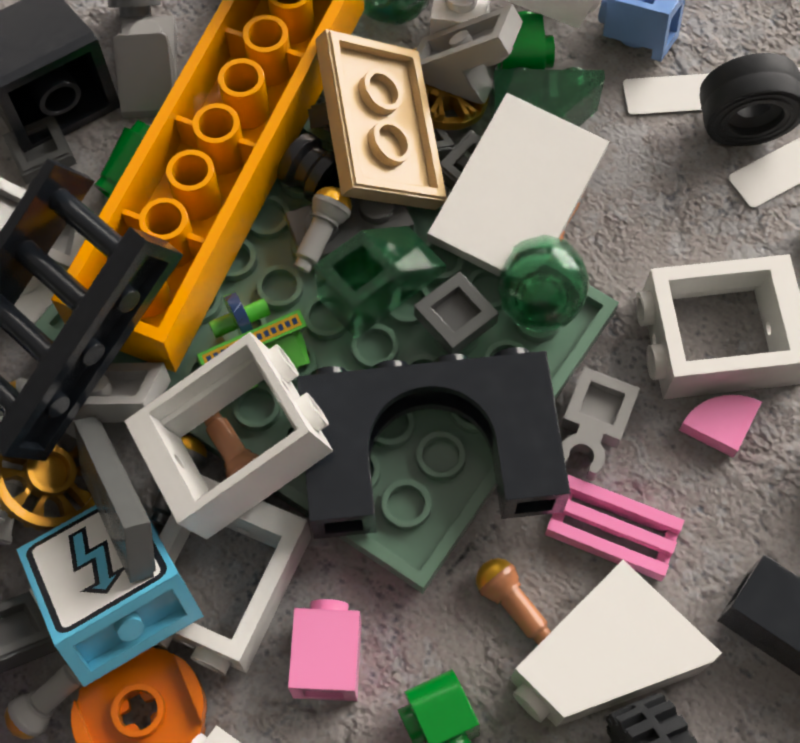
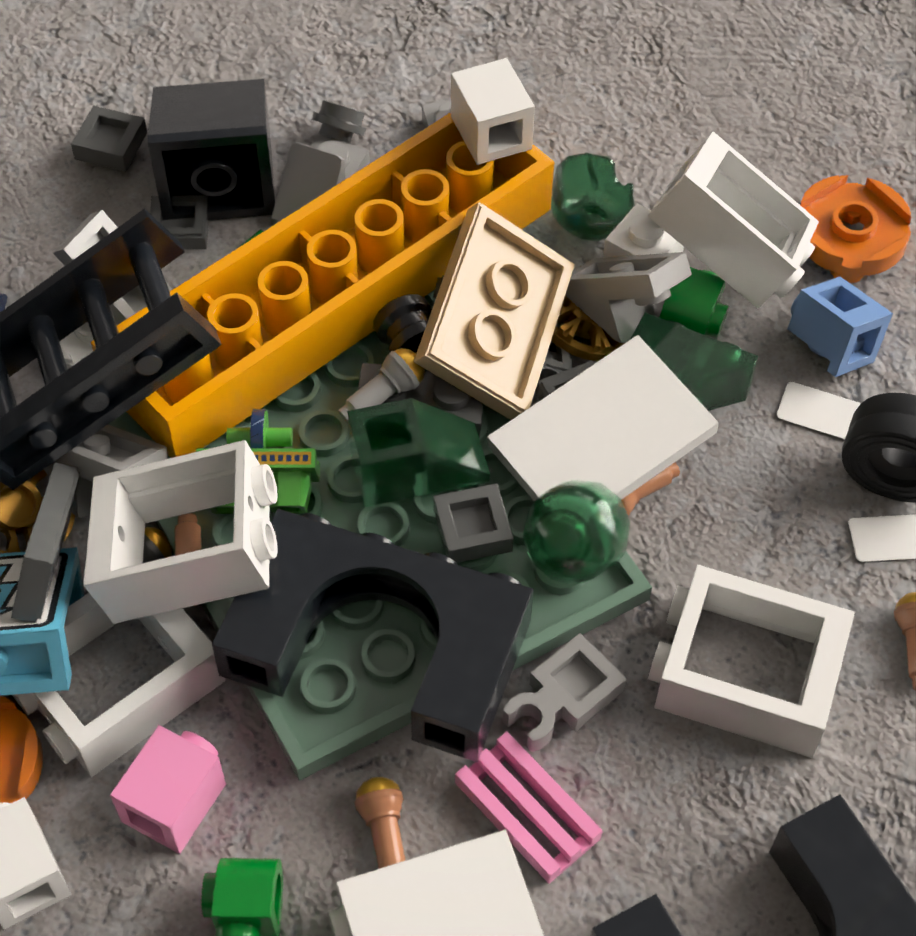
camera: 25 degrees right, 10 degrees down
bright pink tile [679,395,762,458] -> none

